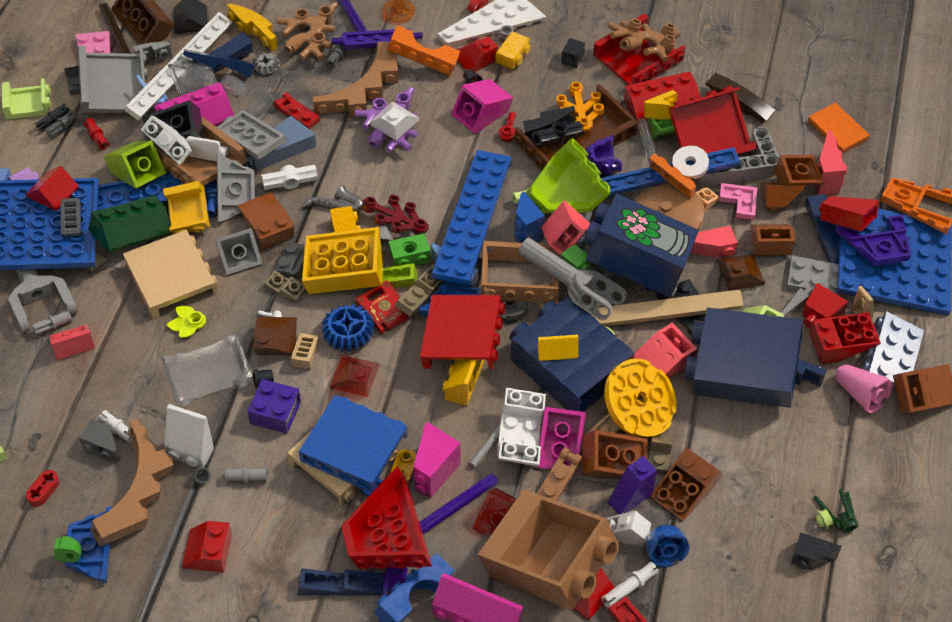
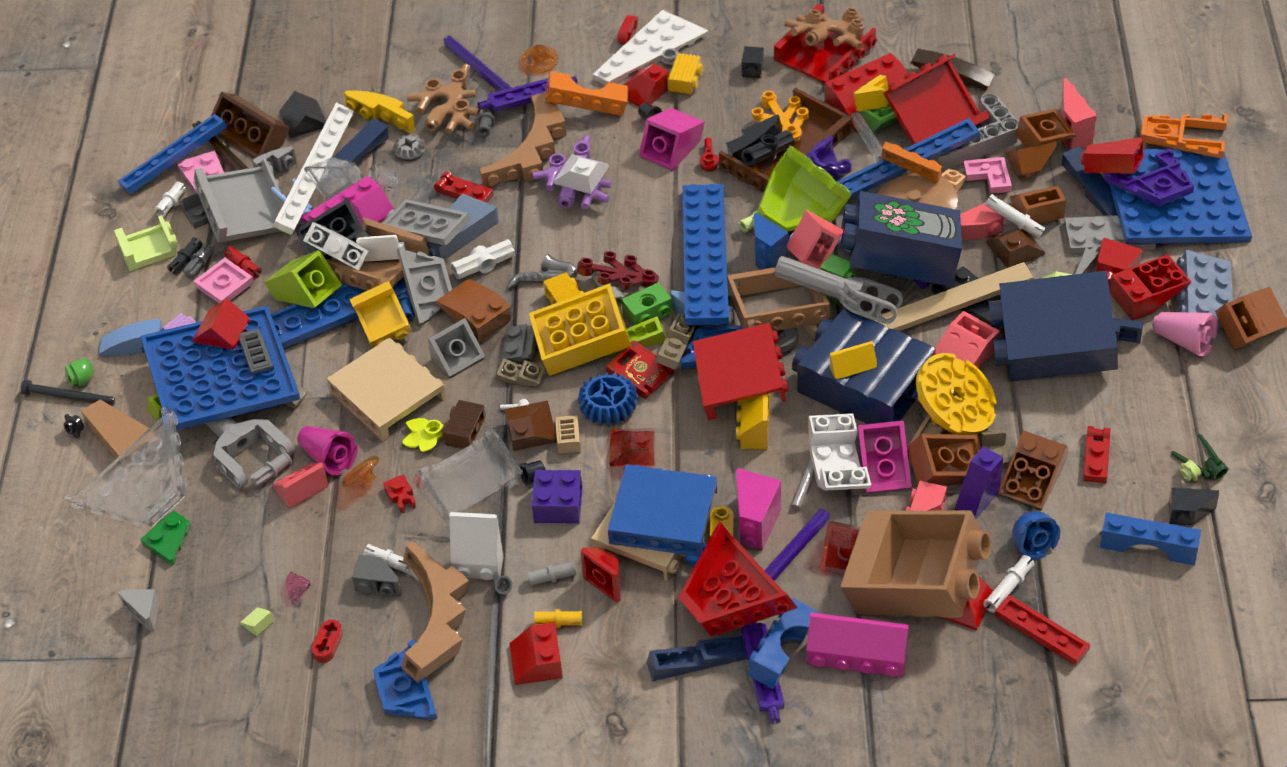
camera: 10 degrees left, 5 degrees down
bright green piece [54,536,82,563] -> none
dark green slope [88,195,172,252] -> none
dark blue slope [183,49,255,77] -> none
medium nougat plate [537,447,583,501] -> none
white slope [606,511,651,545] -> none
white tile [672,146,709,179] -> none
orange tile [808,102,870,153] -> none
tan slope [851,286,874,319] -> none
none -> blue plate [118,114,227,194]
none -> white pin [154,182,186,217]
none -> bright pink plate [194,258,254,303]
none -> clear pink tile [286,571,310,602]
none -> dark pink cone [297,426,358,475]
none -> clear orange piece [342,455,379,488]
none -> red plate [383,474,416,513]
none -> reddish brown brick [442,400,486,450]
none -> yellow pin [534,609,582,628]
none -> red slope [580,547,621,603]
none -> coral slope [906,481,947,511]
none -> white pin [984,194,1045,239]
none -> red plate [1083,426,1111,483]
none -> blue arch [1100,512,1201,566]

